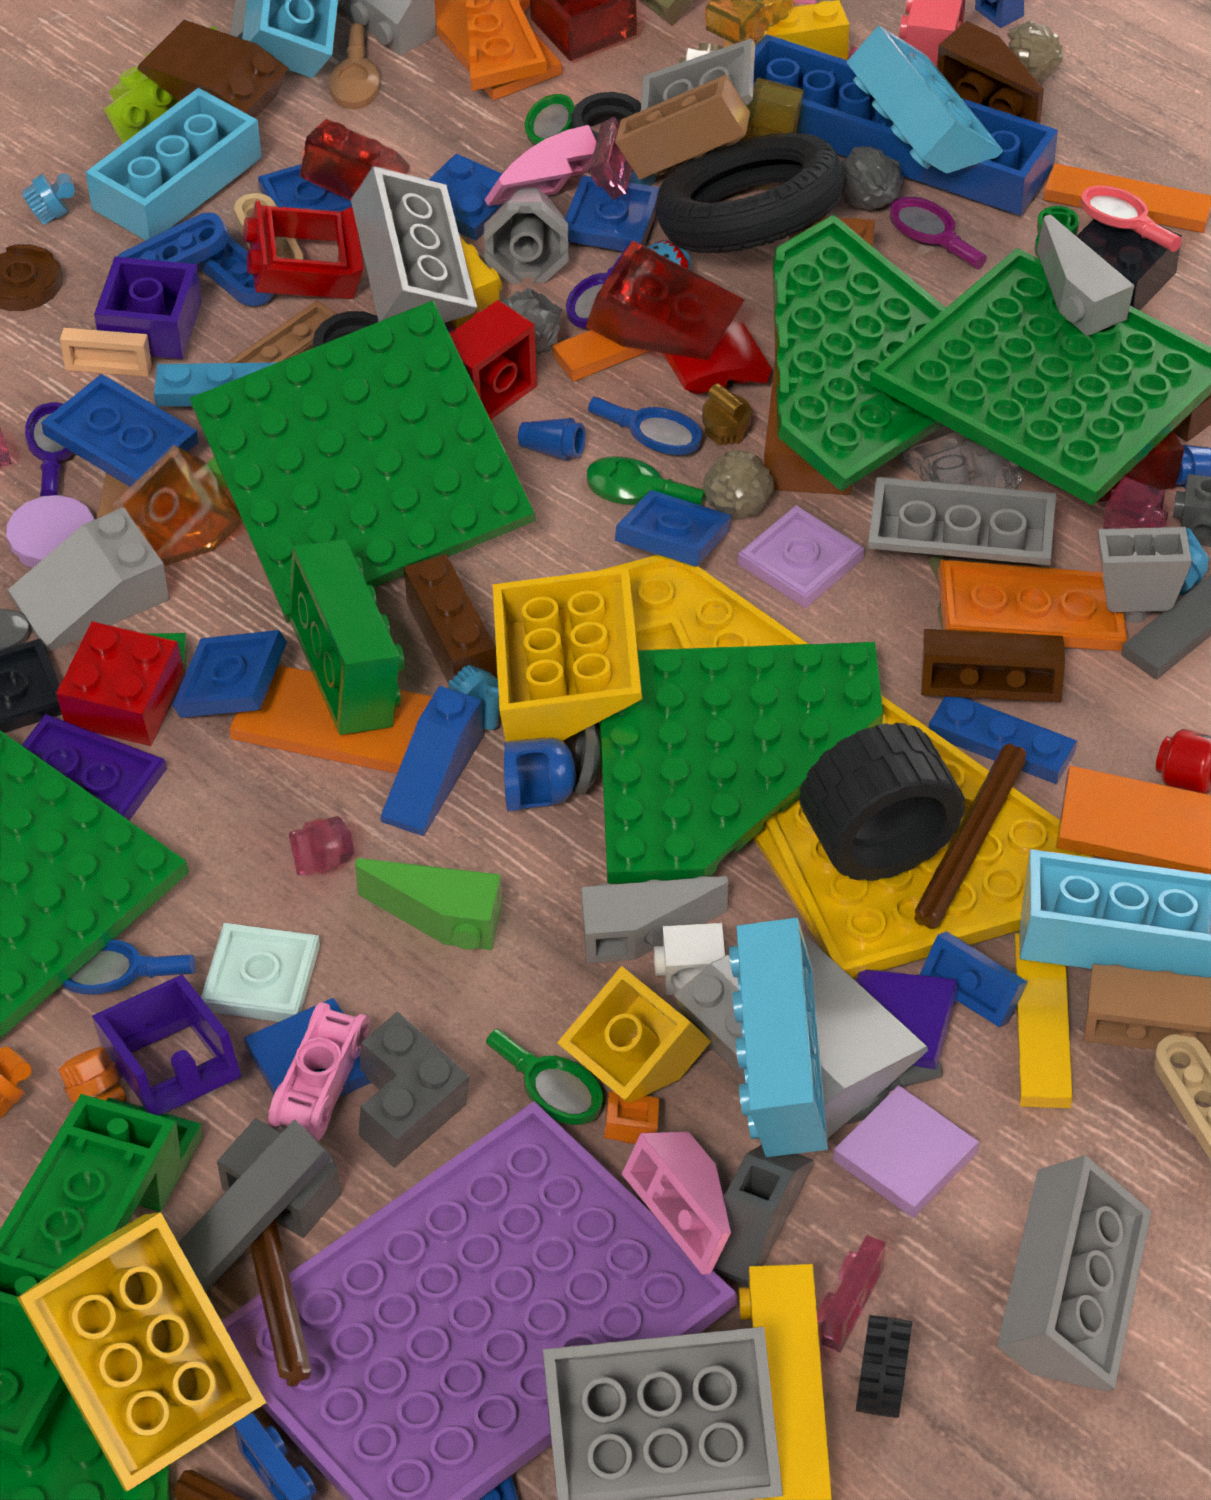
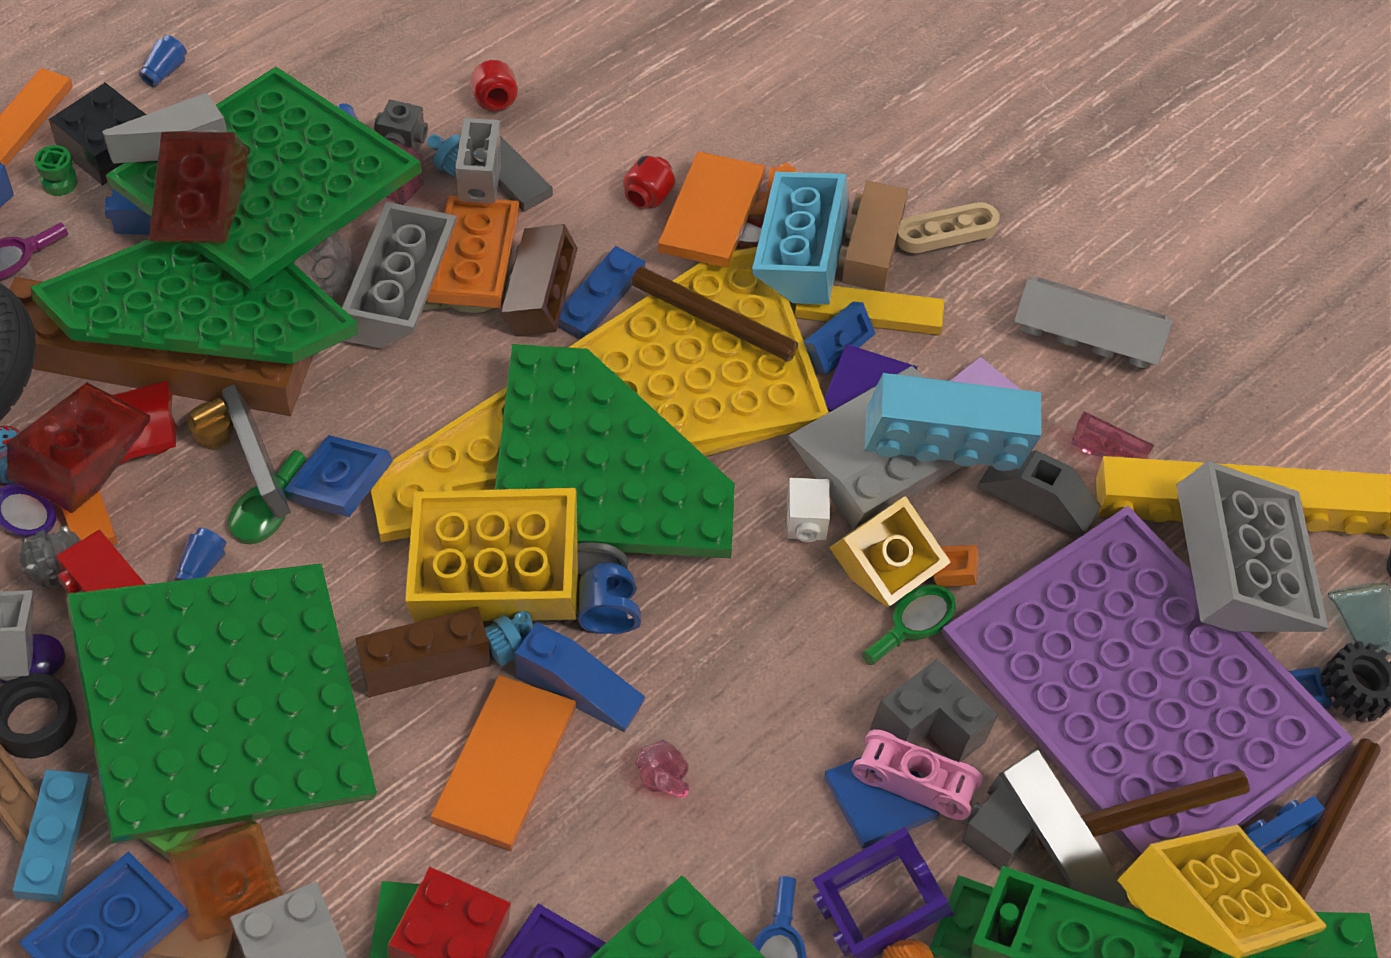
camera: 90 degrees left, 5 degrees up
blue plate [172,630,287,718] -> none
light aqua tile [201,923,320,1022] -> none
green brick [289,539,404,735] -> none
bright green slope [355,858,502,950] -> none
light grey slope [581,876,728,963] -> none
blue piece [588,396,702,455] -> none
bright pink slope [622,1132,731,1275] -> none
dark tan piece [702,449,774,520] -> none
lavender tile [738,505,864,608] -> none
black tyre [799,723,965,881] -> none
black tyre [856,1315,913,1418] -> none
coral piece [1081,186,1182,252] -> none
none -> clear red slope [149,132,249,243]
none -> dark grey tile [222,384,291,519]

